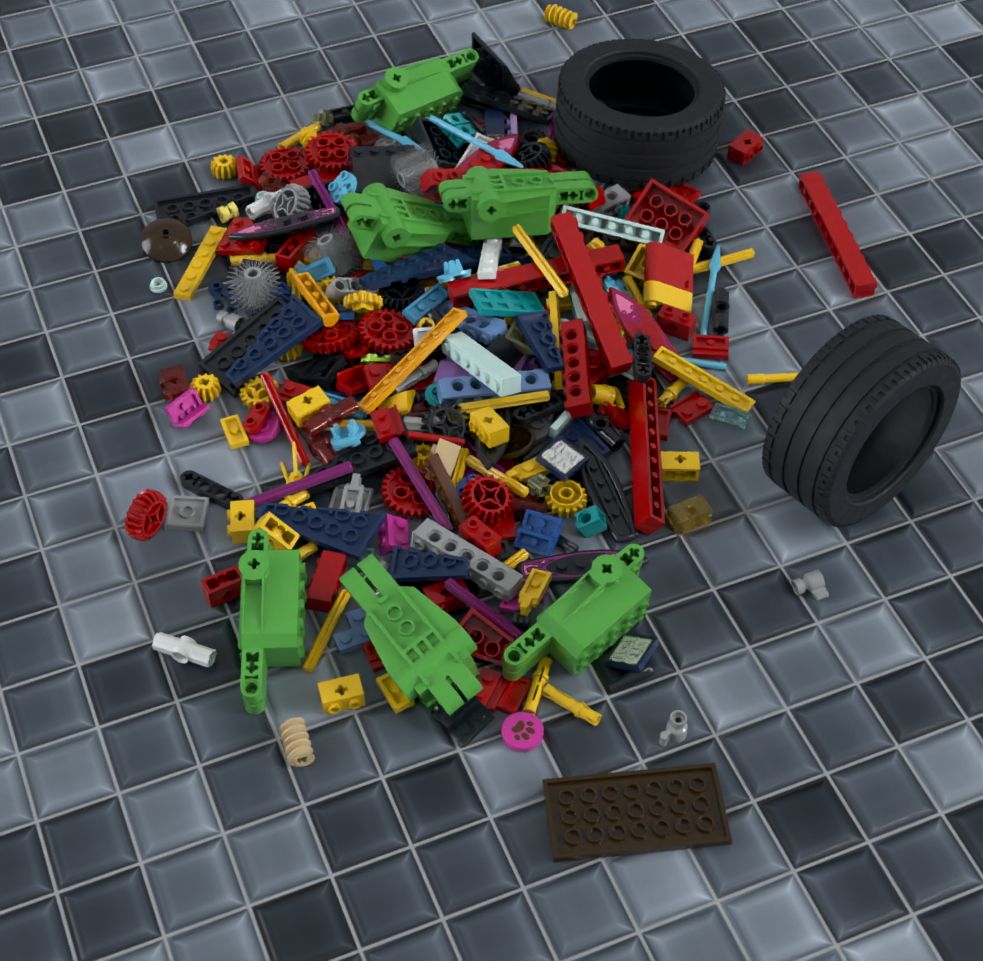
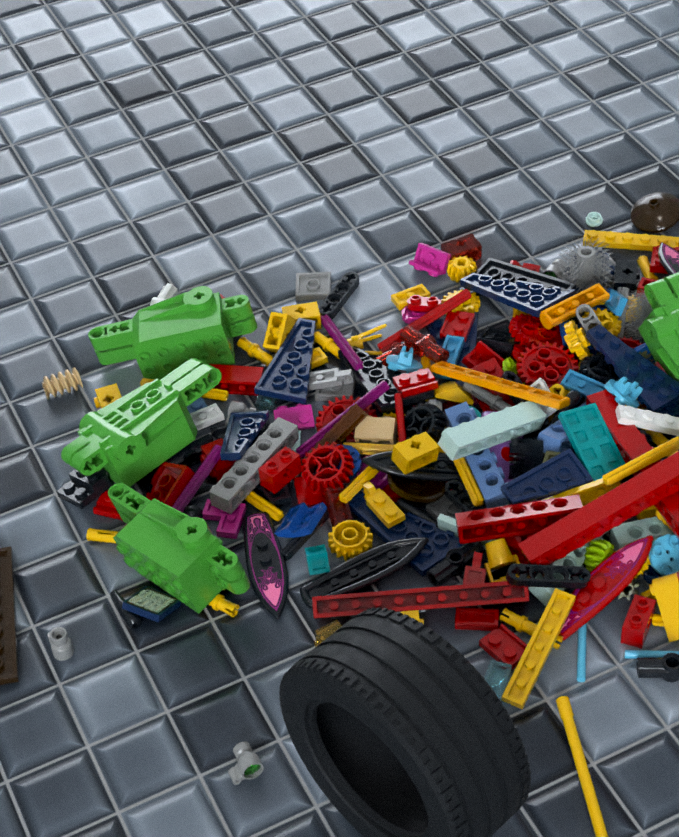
camera: 90 degrees right, 5 degrees down
red gear [124,489,167,542] -> none
yellow brick [286,385,332,429] -> none
red tile [496,677,532,715] -> none
dark pink tile [501,712,544,752] -> none
yellow hinge [518,568,552,616] -> none
olive gear [527,473,551,499] -> none
tile [535,436,590,482] -> none
yellow pin [542,684,602,726] -> none
red plate [692,334,729,360] -> none

